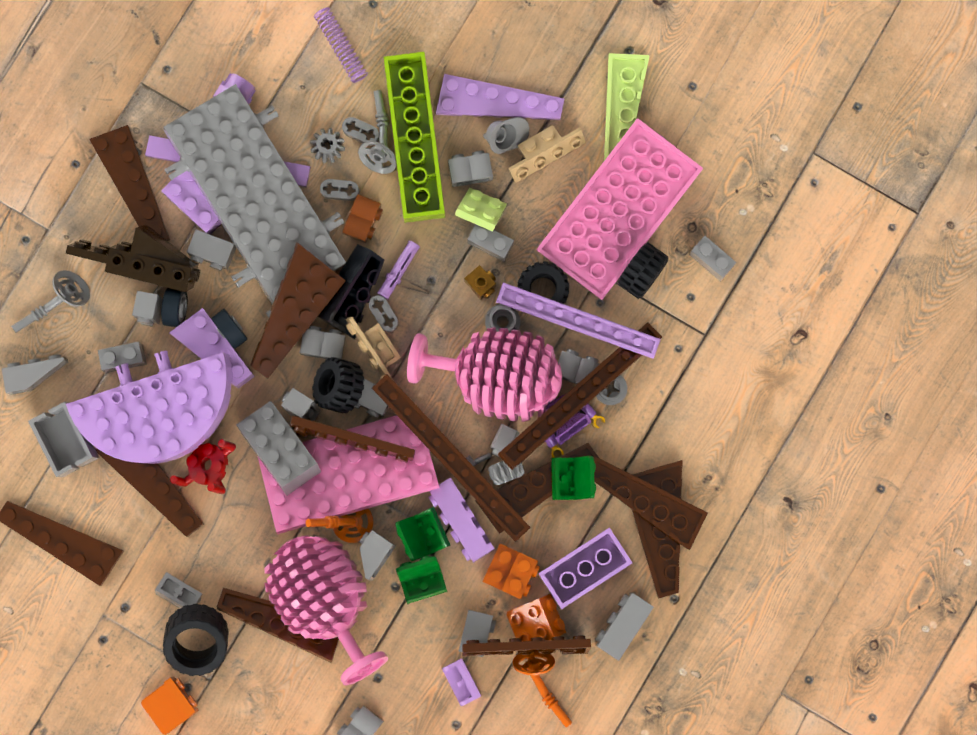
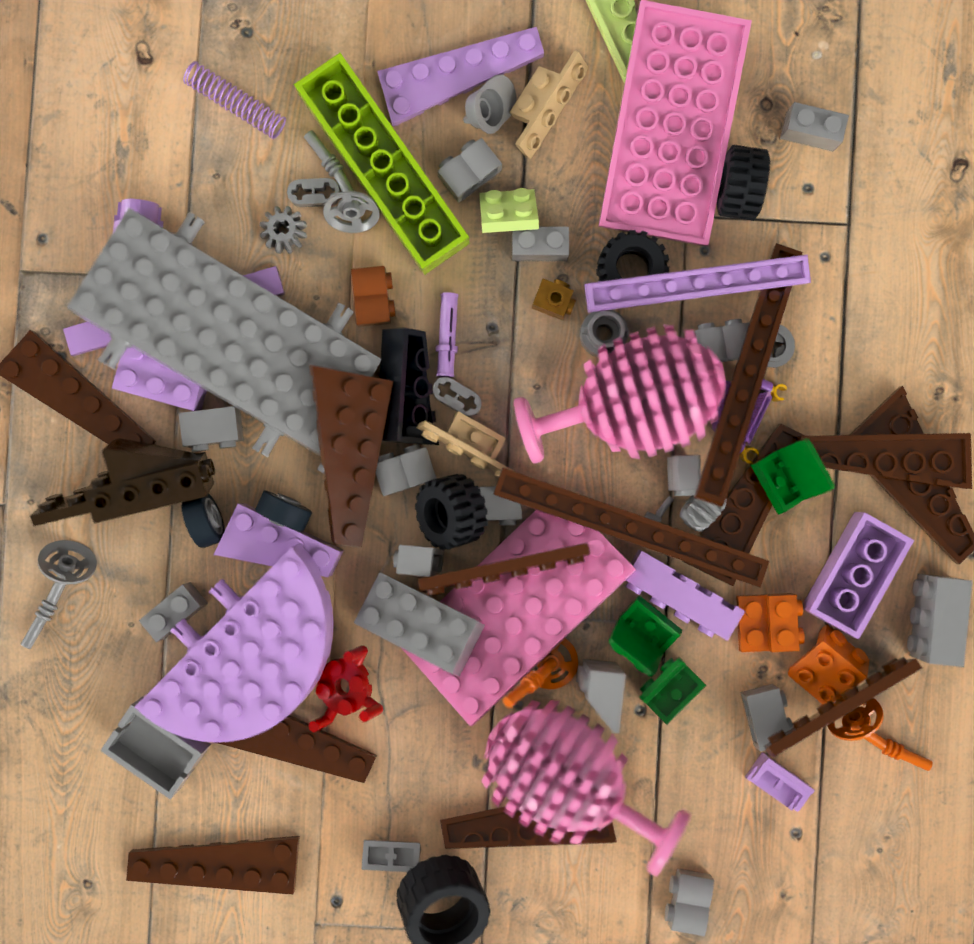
camera: 30 degrees left, 5 degrees up
light grey slope [2,355,68,395] -> none
light grey brick [132,291,163,327] -> none
light grey beam [320,179,360,201] -> none

